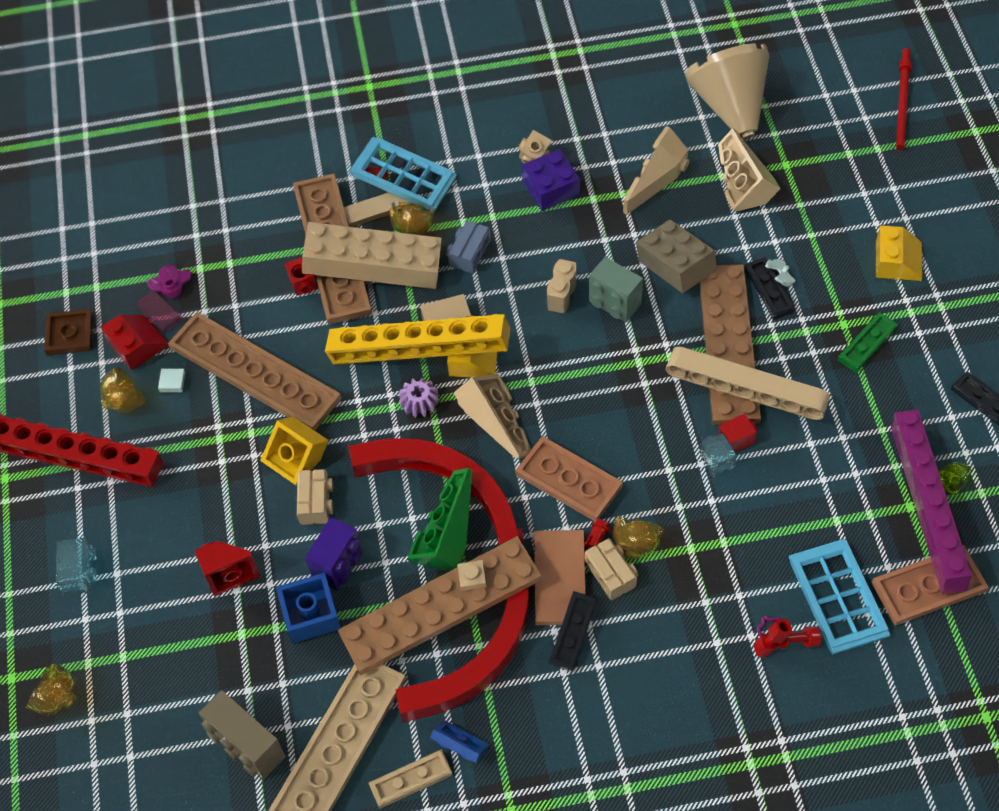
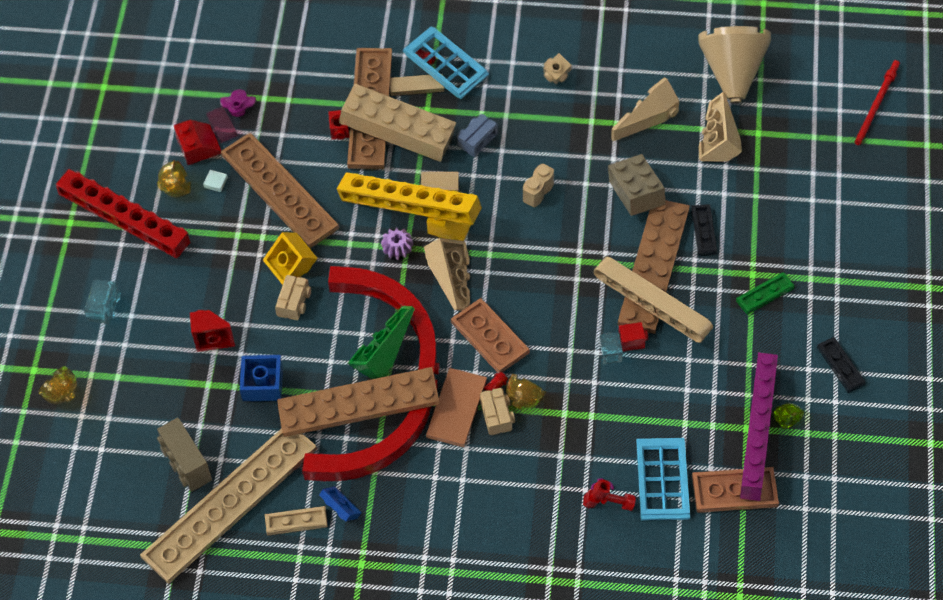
camera: 15 degrees right, 0 degrees up
reddish brown tile [44,309,93,356] -> none
dark purple brick [305,517,363,591] -> none
clear yellow cylinder [390,202,434,235] -> none
tan plate [457,560,487,591] -> none
dark purple brick [521,149,580,211] -> none
black tile [549,591,597,672] -> none
sand green brick [589,257,643,322] -> none
light aqua piece [765,259,795,287] -> none
yellow slope [876,225,922,281] -> none

